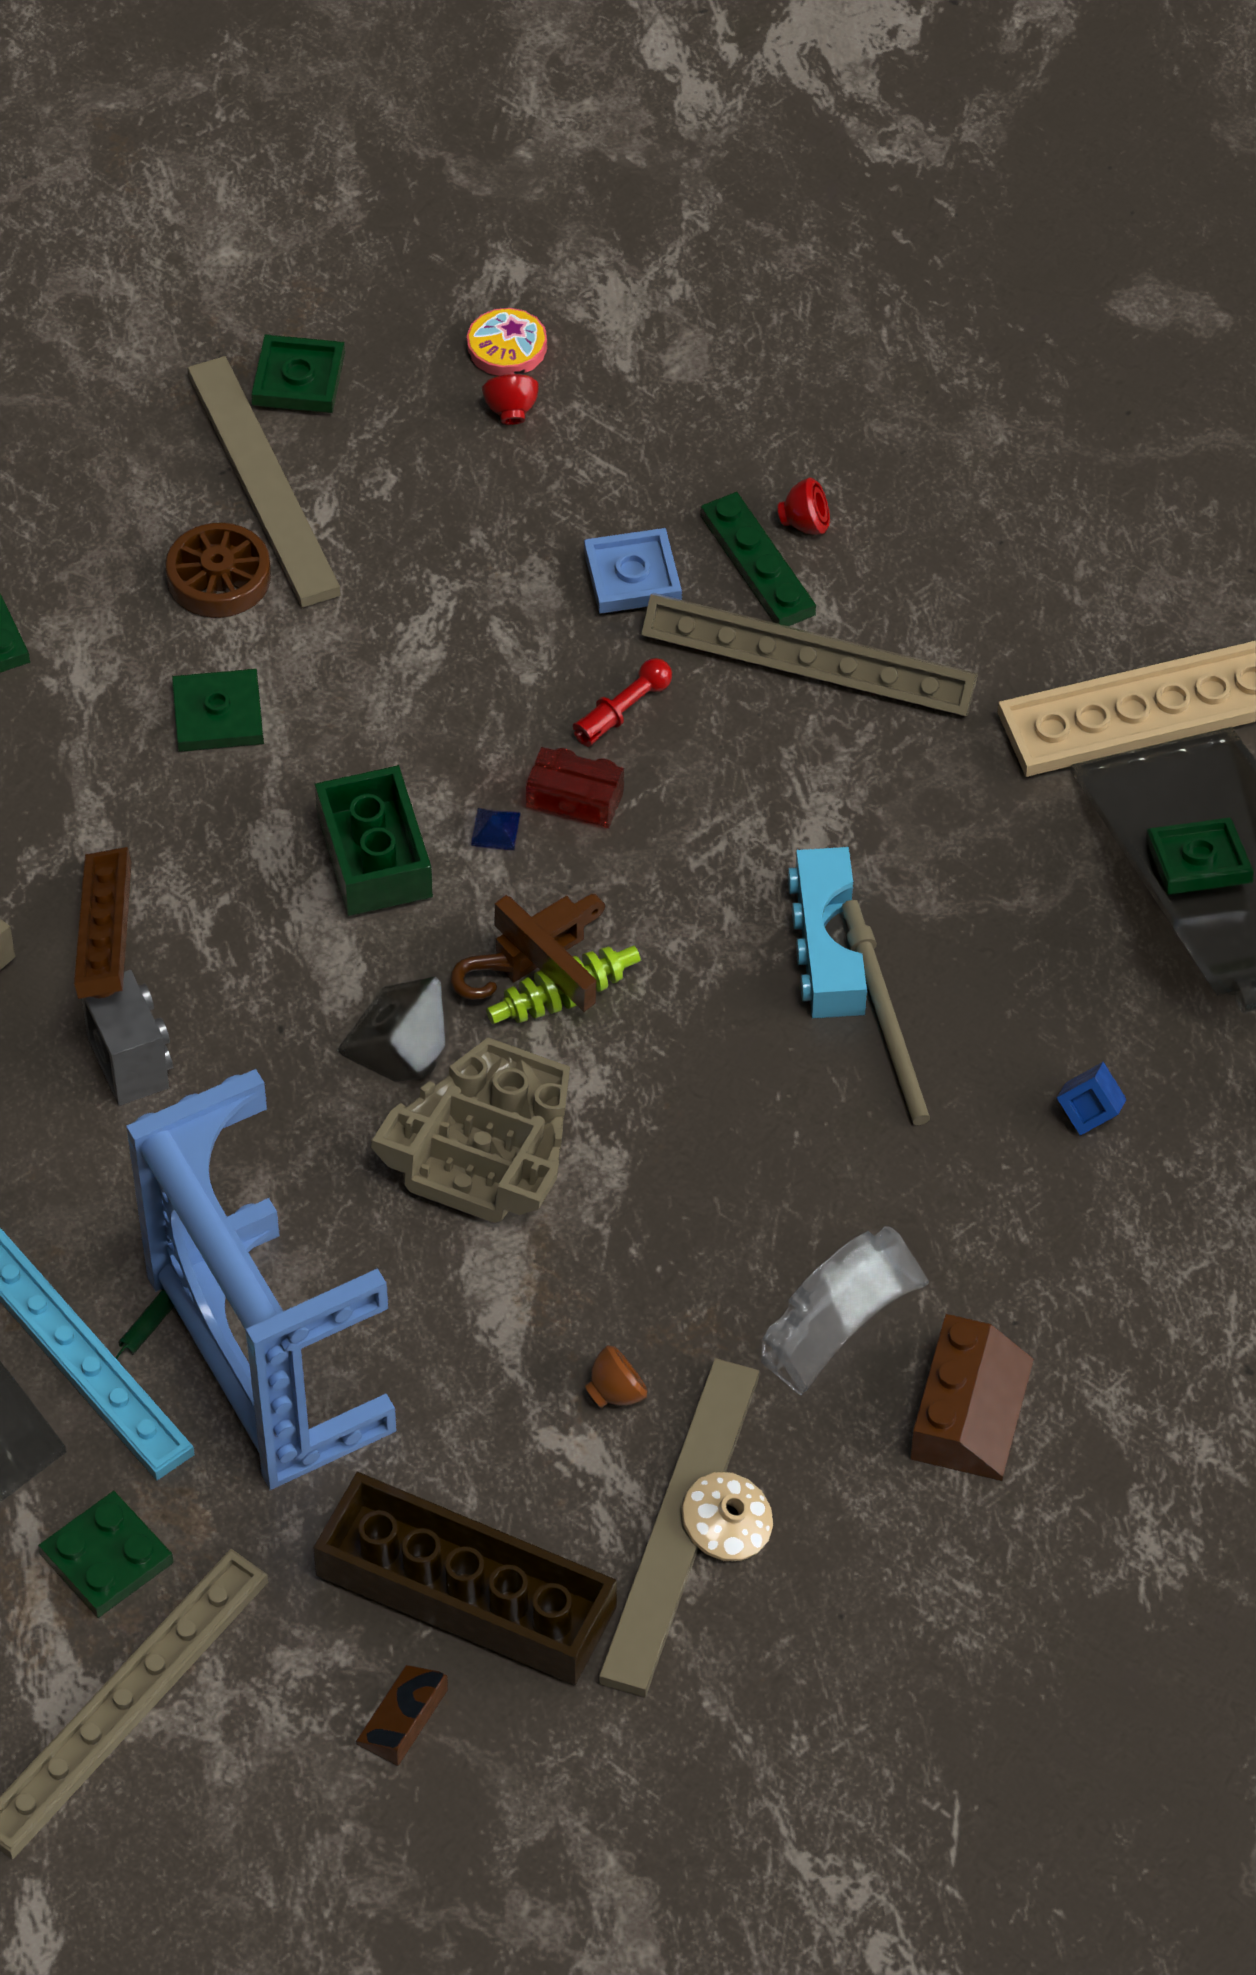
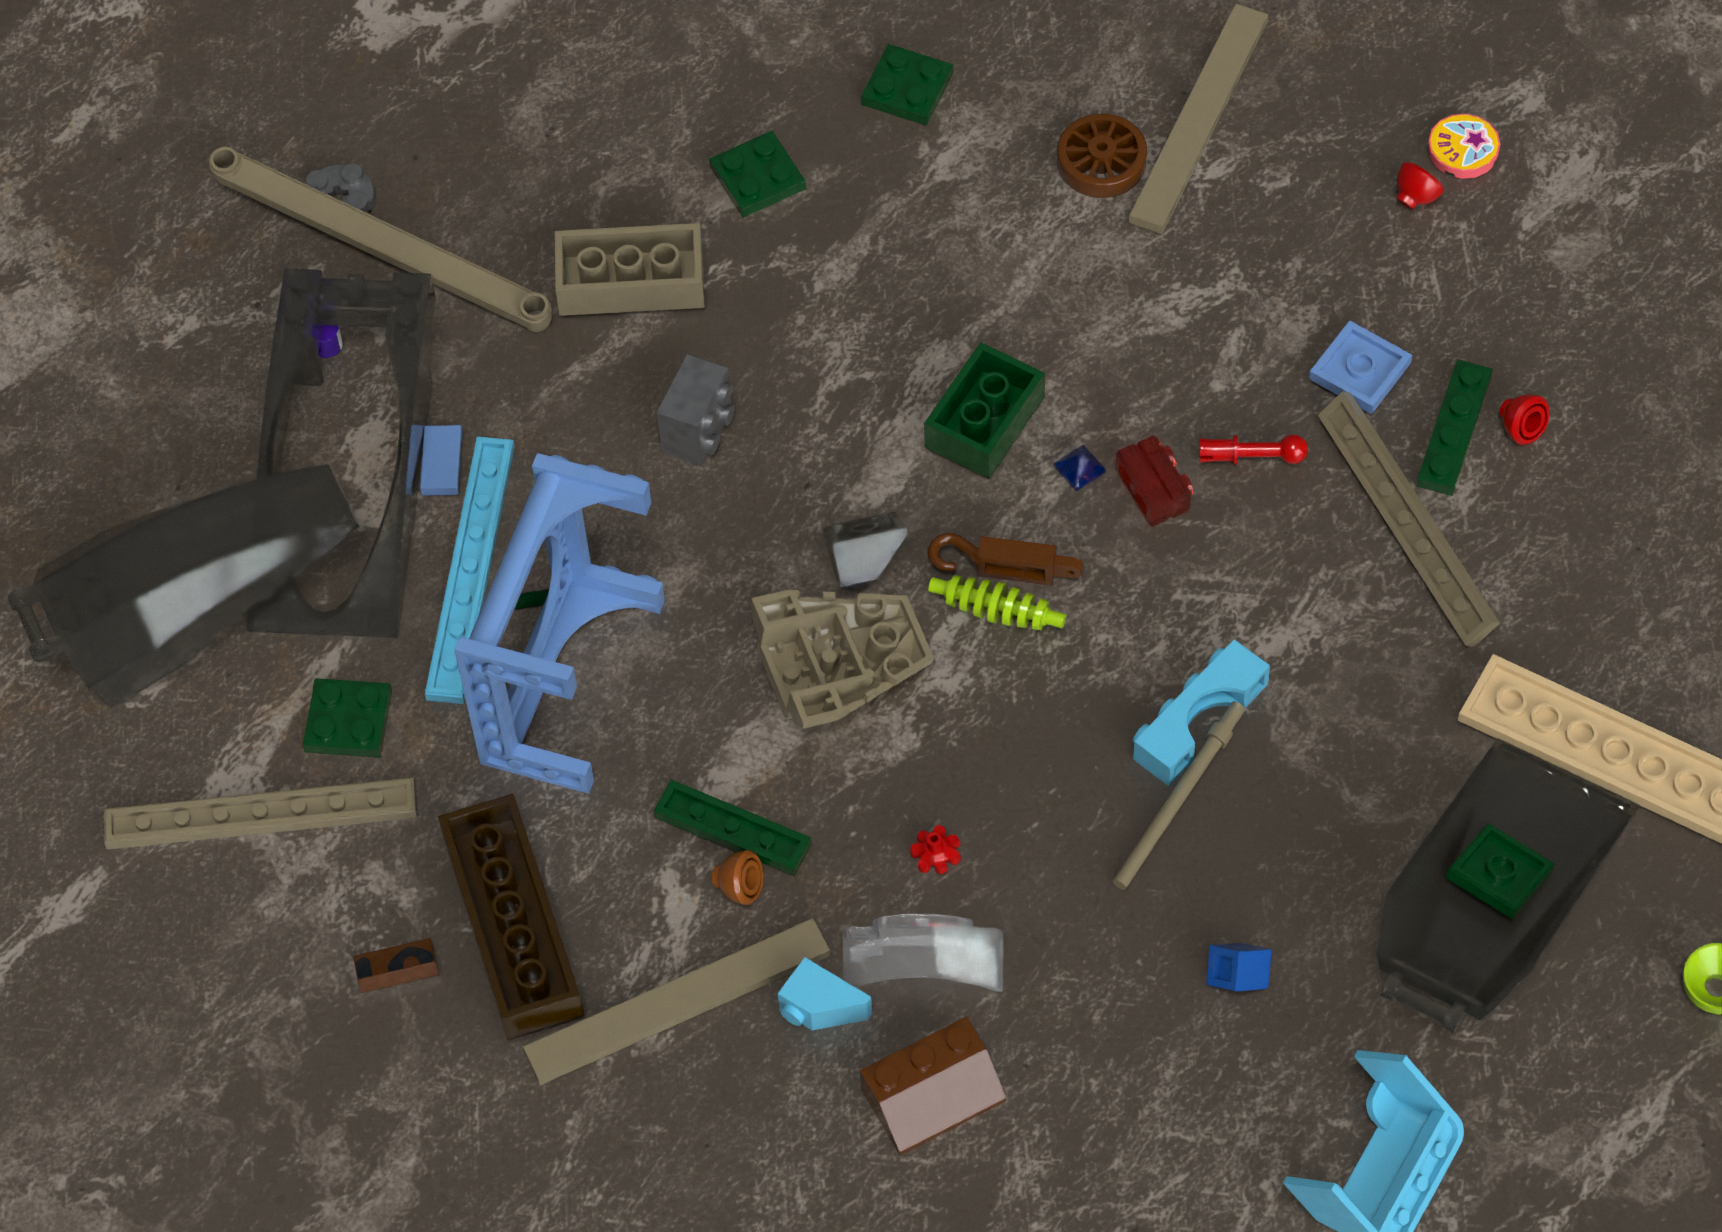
camera: 50 degrees right, 5 degrees up
reddish brown plate [74,847,132,999] -> none
dark green plate [172,669,264,752] -> none
dark green plate [251,334,345,413] -> none
reddish brown tile [494,895,597,1012] -> none
tan dish [681,1472,773,1561] -> none
none -> dark green plate [653,779,812,876]
none -> medium azure slope [778,957,872,1031]
none -> red plant [910,825,961,874]

